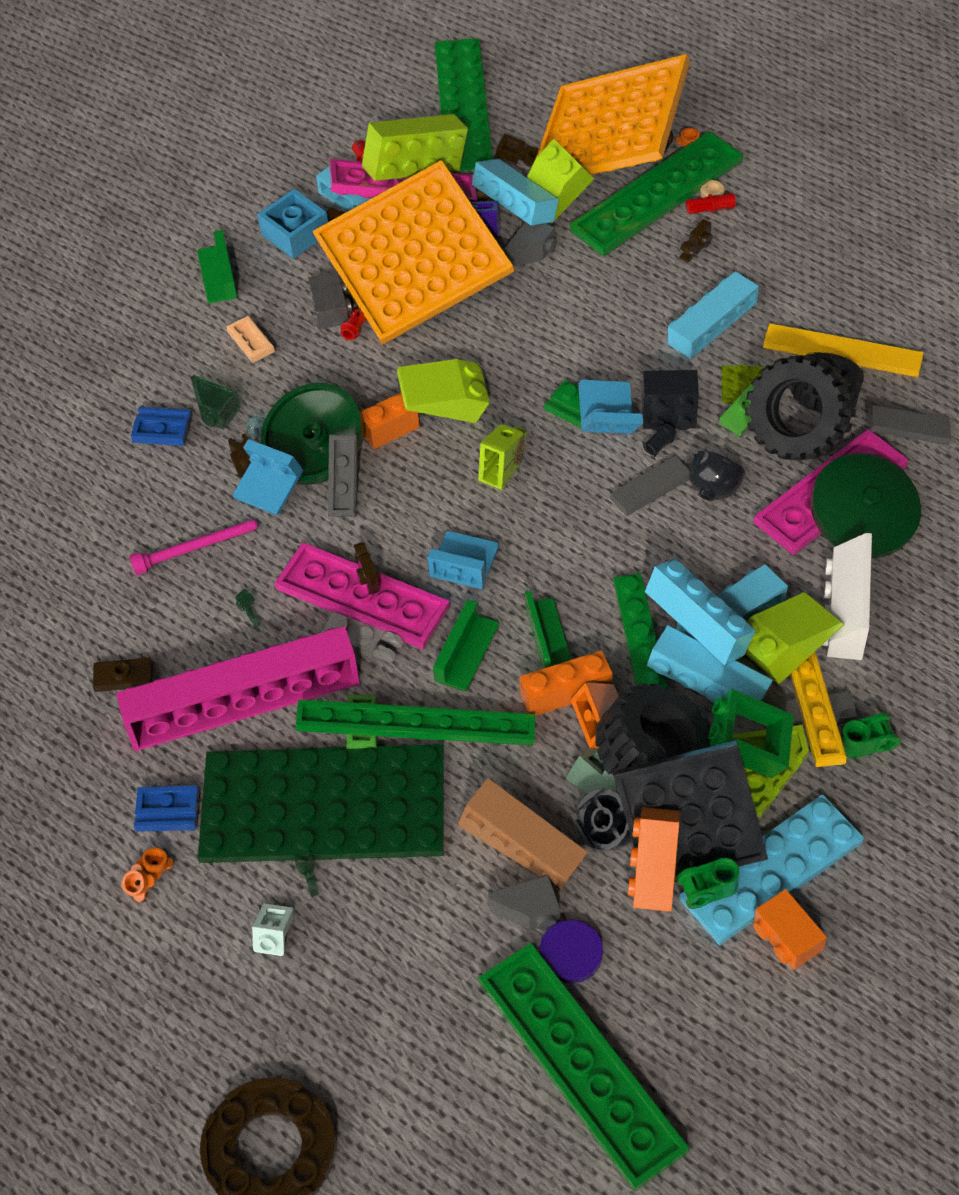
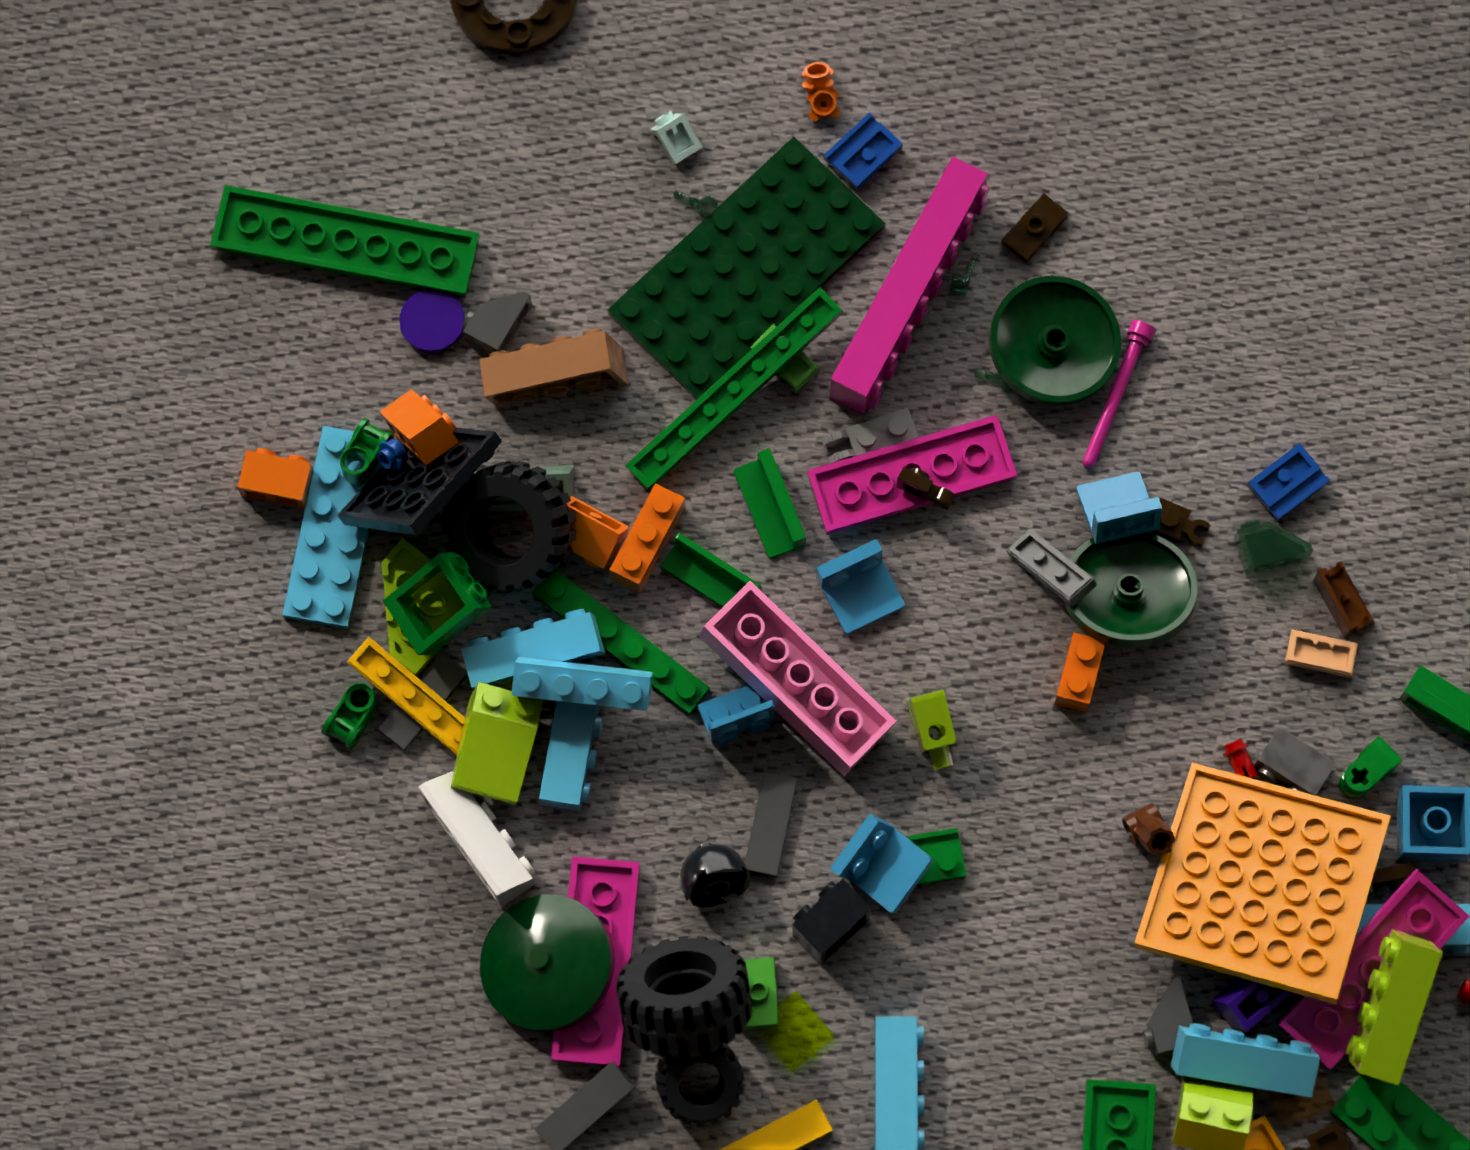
camera: 135 degrees right, 20 degrees up
clear light blue hinge [246,416,265,439] -> none
lime slope [397,359,490,423] -> none
black cylinder [575,789,632,850] -> none
black pin [643,424,676,457] -> none
none -> blue plate [377,439,408,471]
none -> dark azure bracket [697,685,774,745]
none -> bright pink brick [699,581,896,777]
none -> dark green dish [989,276,1121,406]
none -> reddish brown piece [1122,803,1176,856]
none -> reddish brown hinge [1313,561,1375,639]
none -> green piece [1339,736,1403,799]

